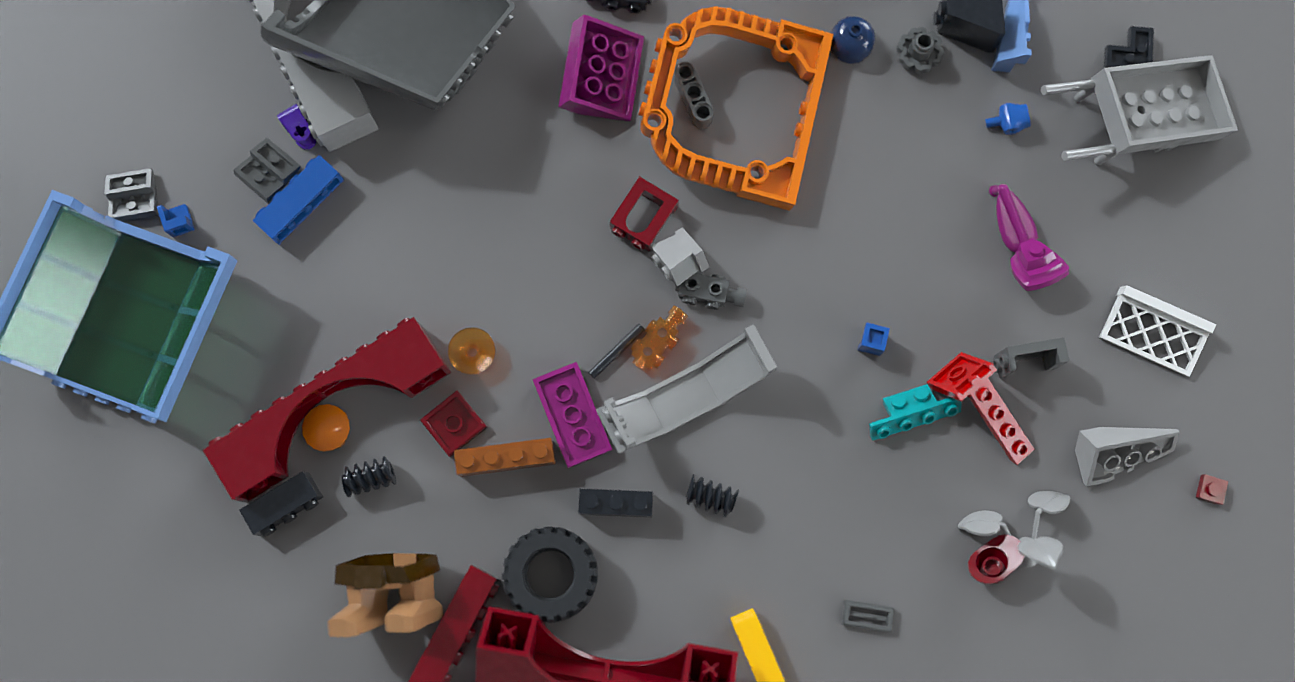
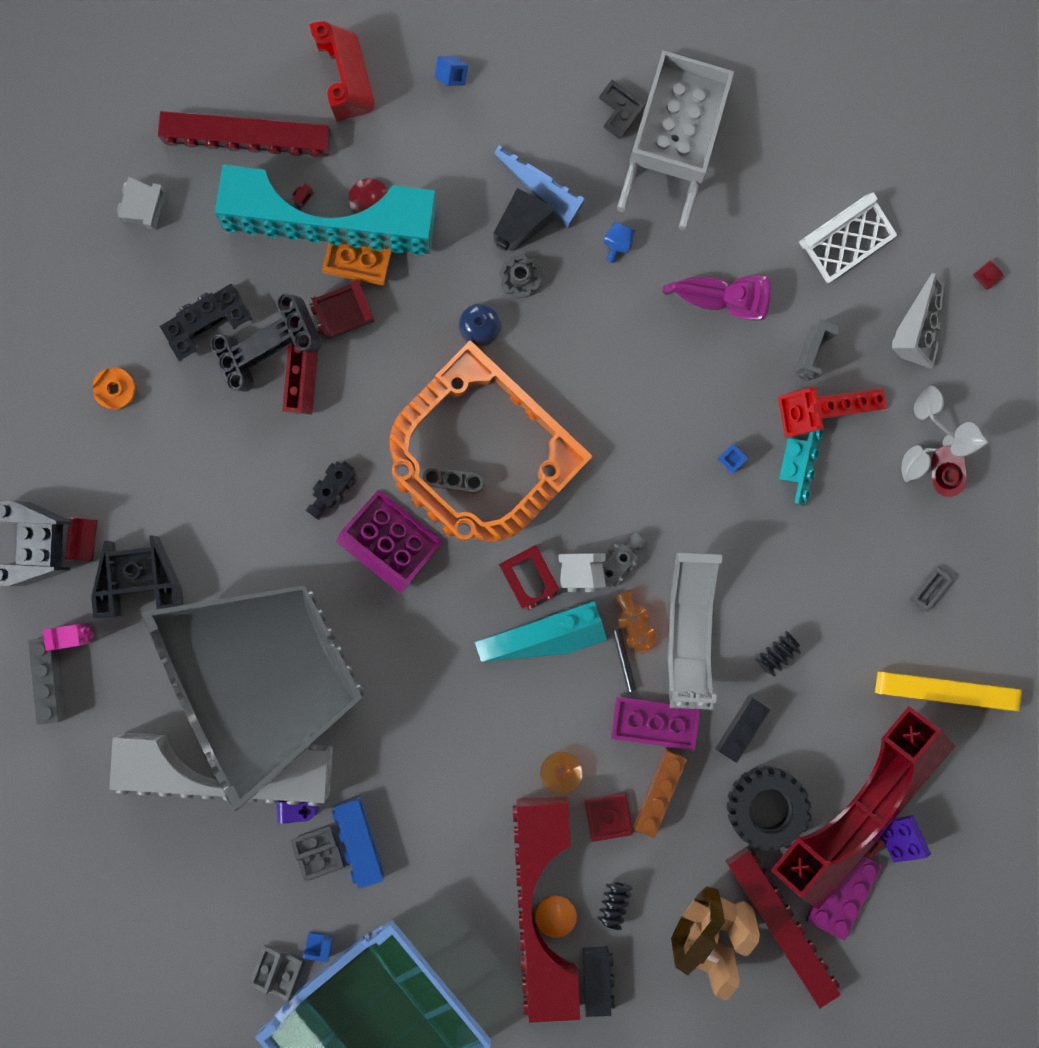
camera: 60 degrees left, 10 degrees up
none -> teal wedge [475,601,607,662]

